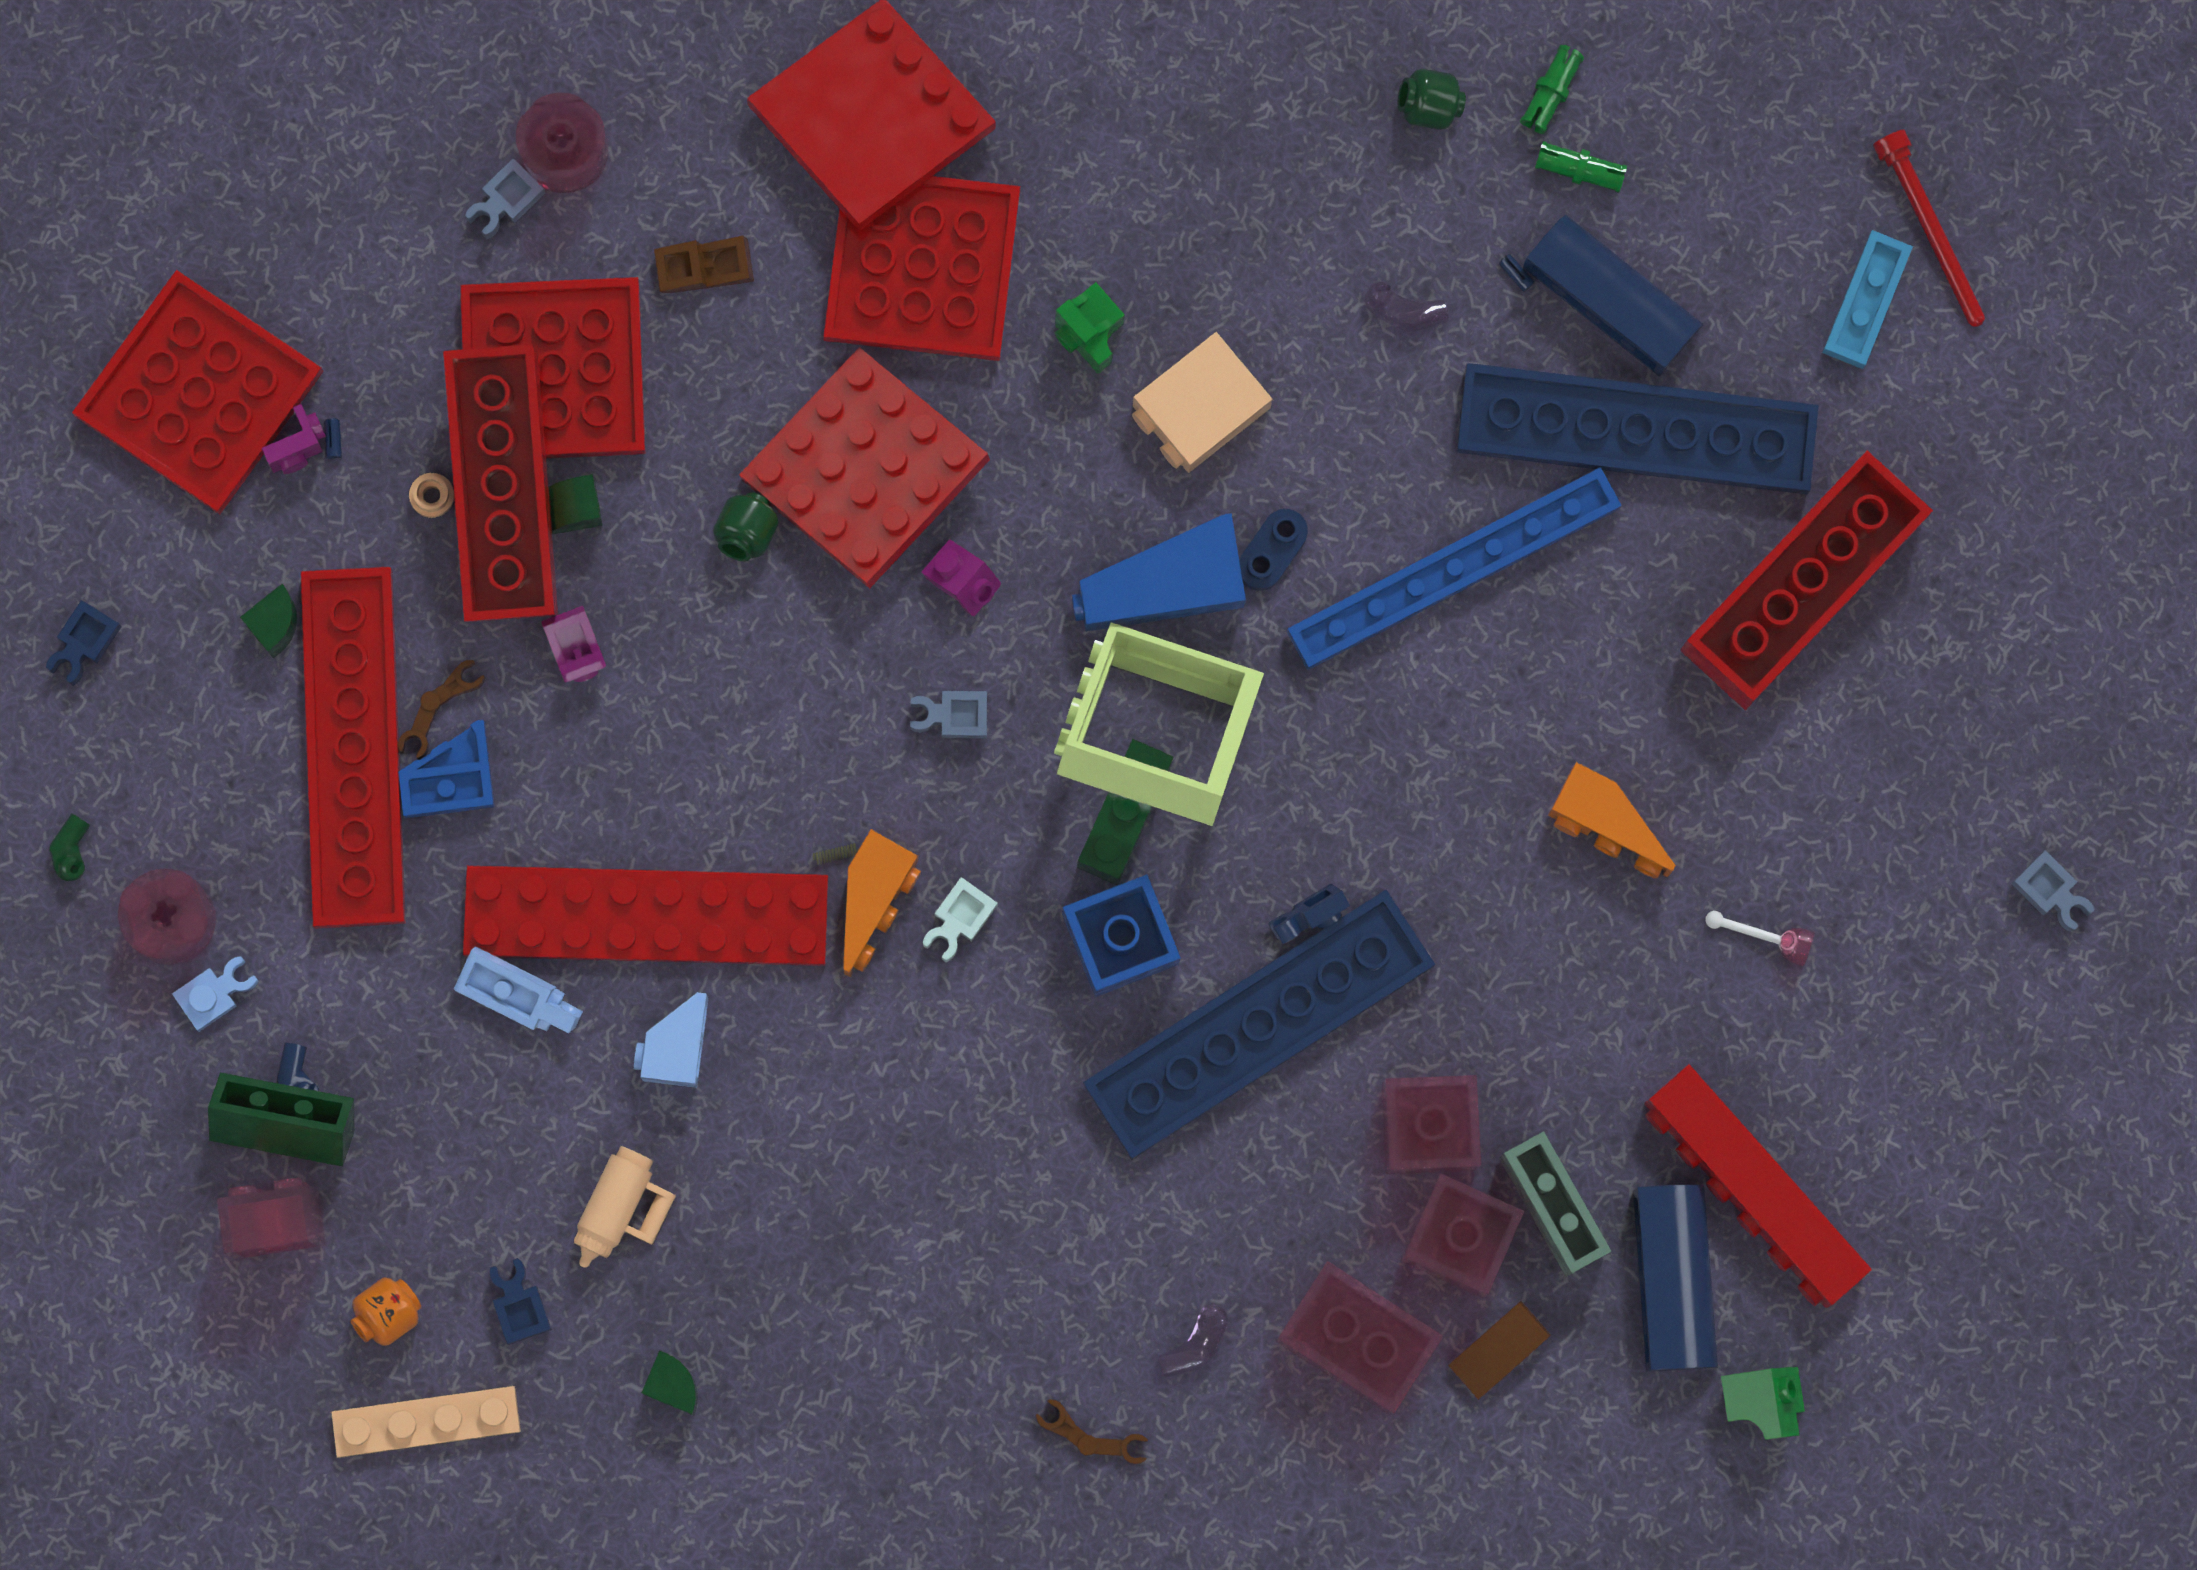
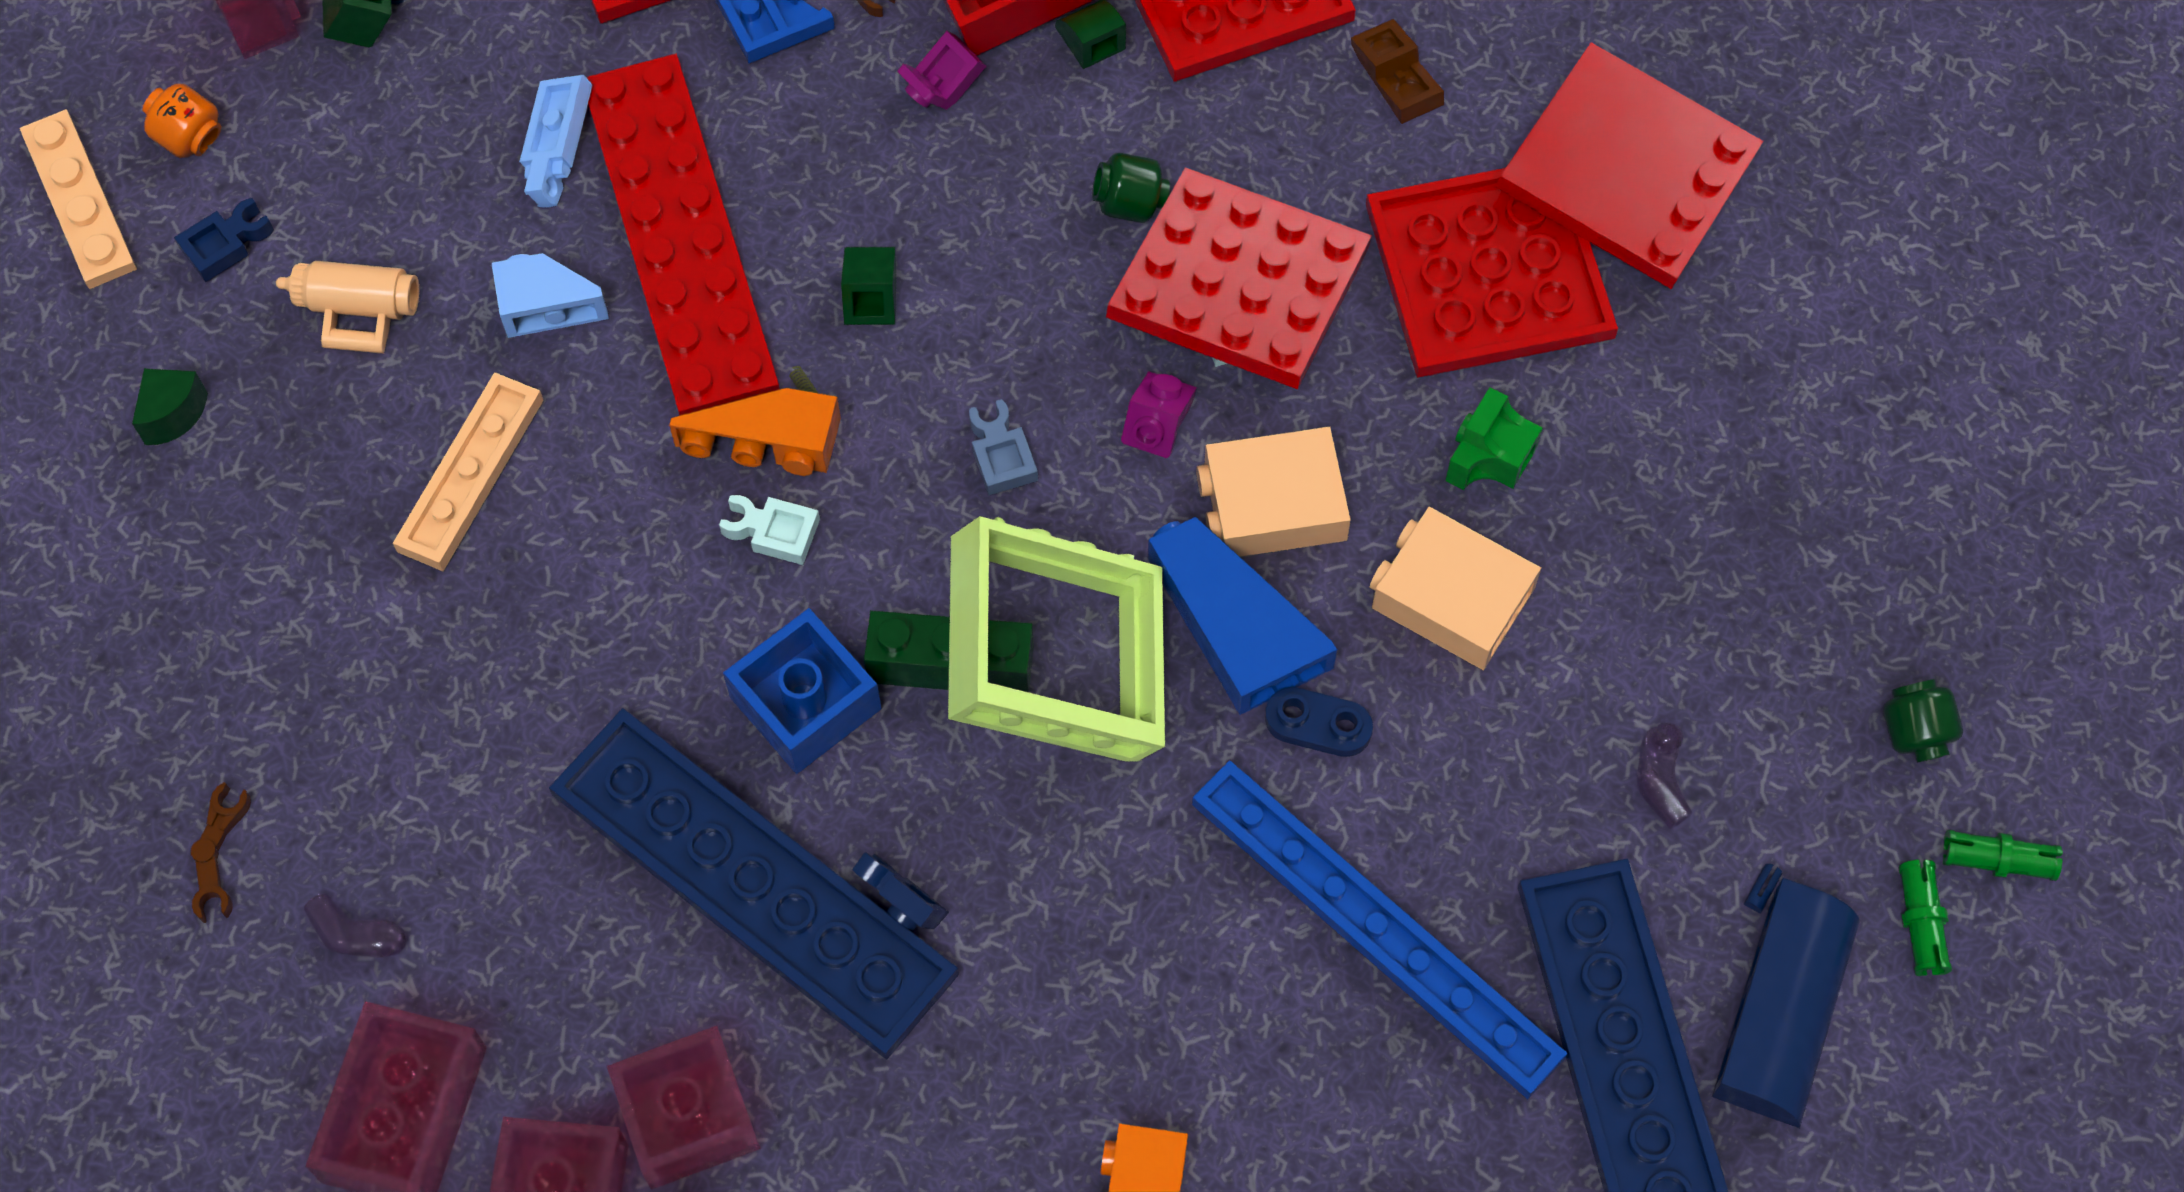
camera: 80 degrees right, 15 degrees down
none -> light nougat plate [393,372,544,571]
none -> dark green brick [841,247,896,325]
none -> light nougat brick [1196,427,1351,557]

